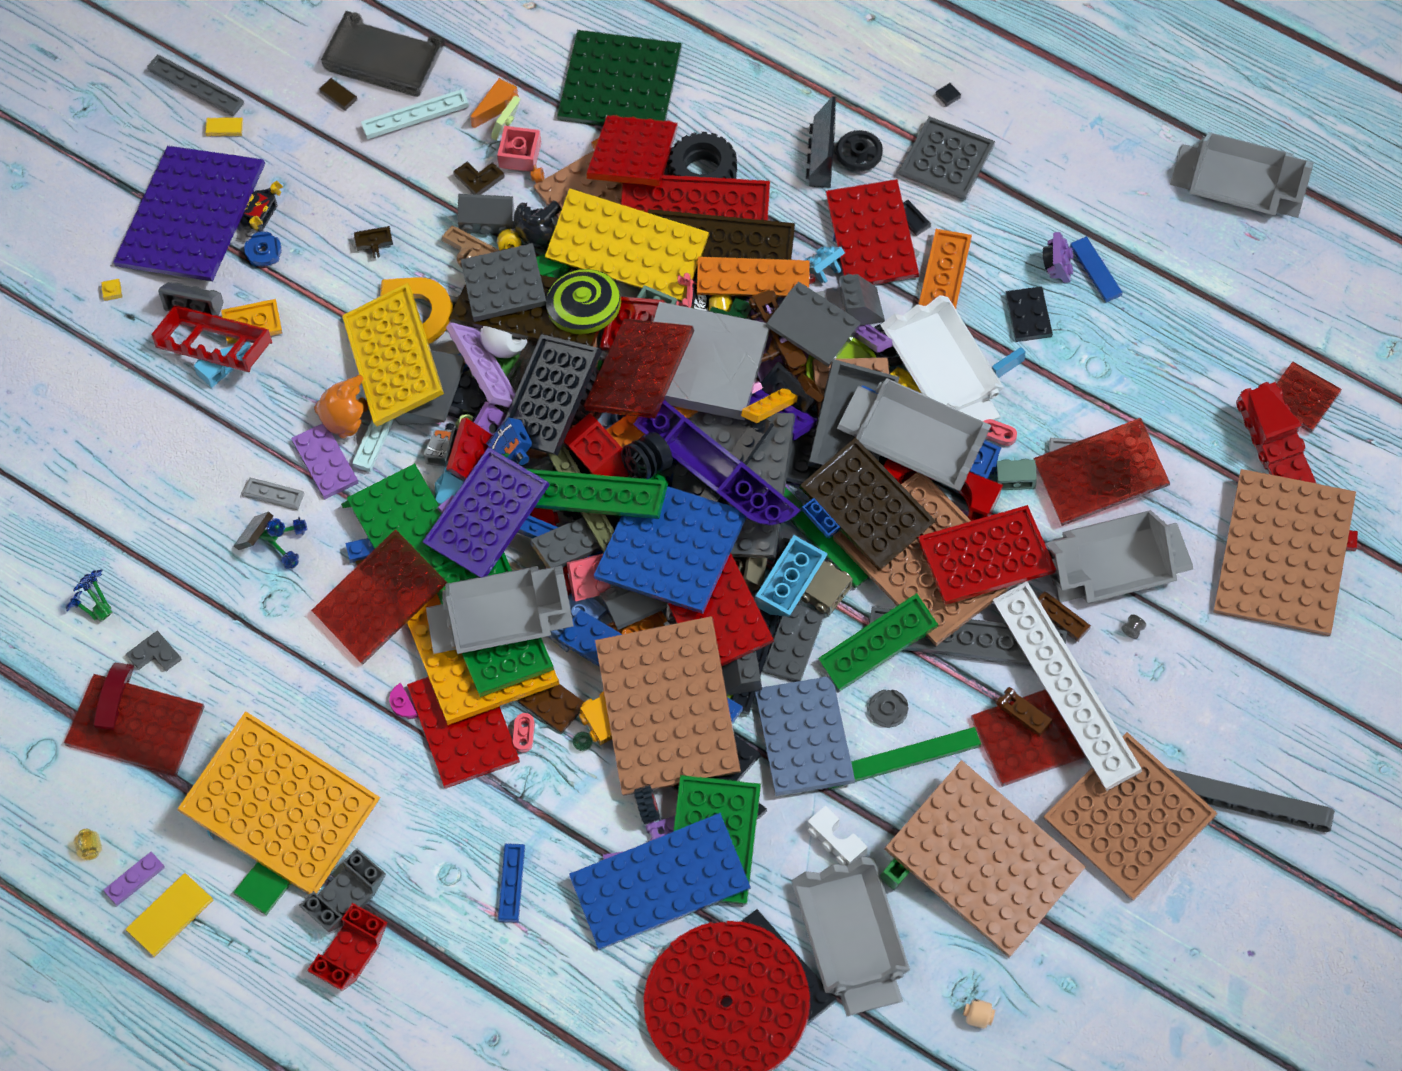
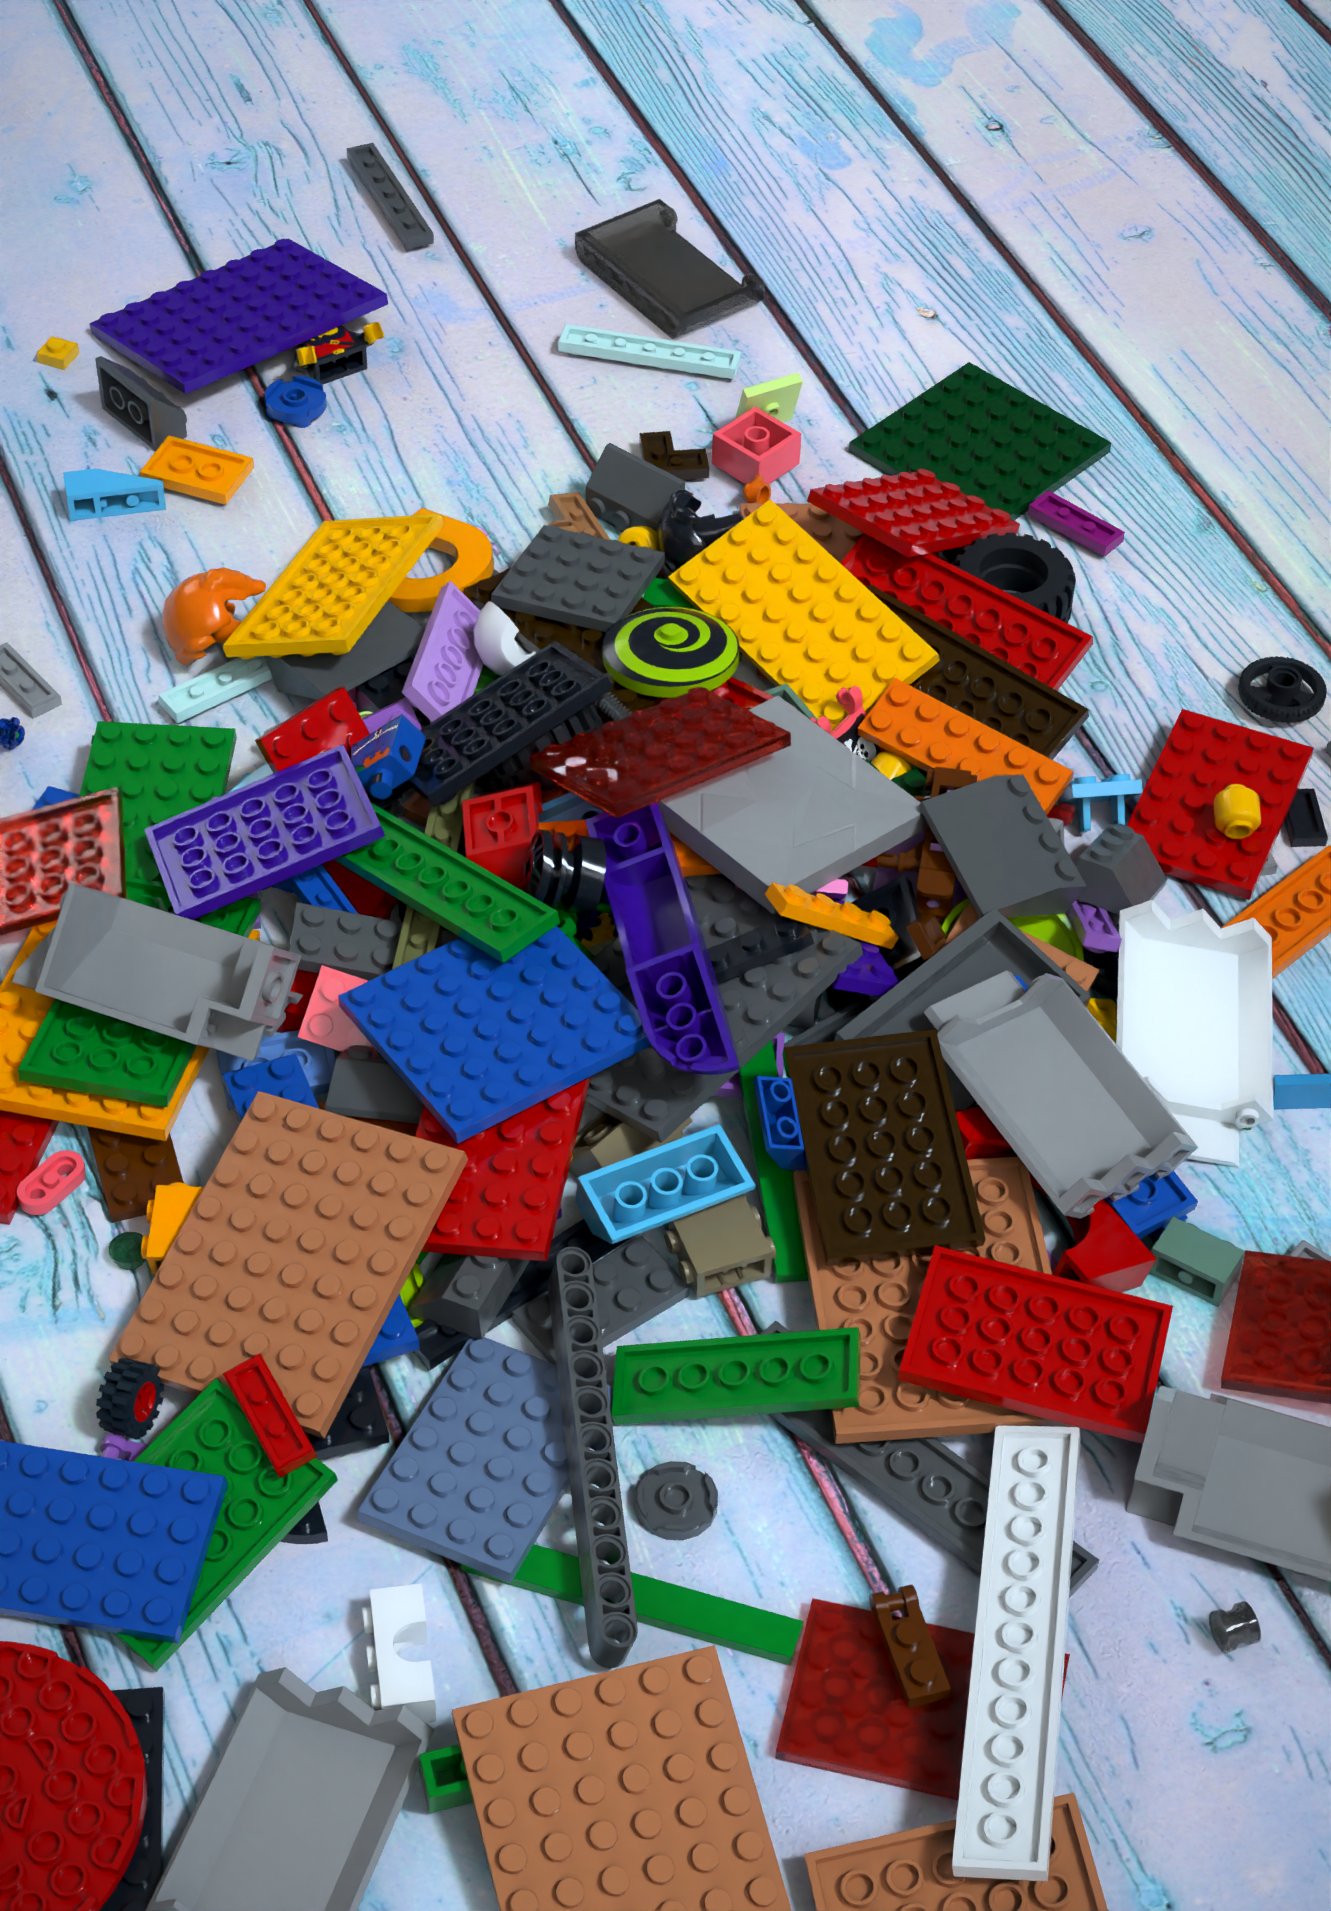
camera: 30 degrees right, 15 degrees down
red window [151,305,272,372] -> none
yellow tile [205,118,243,136] -> none
medium lavender plate [291,424,359,500] -> none
dark brown tile [319,78,358,111] -> none
dark brown plate [354,226,393,258] -> none
orange slope [470,78,519,128] -> none
black slope [806,96,836,188] -> none
coral plate [983,419,1017,446] -> none
reddish brown plate [1038,591,1091,642] -> none
none -> red tile [223,1353,317,1478]
none -> dark grey beam [547,1247,638,1669]
none -> magenta plate [1028,490,1125,557]
none -> yellow head [1213,784,1261,839]

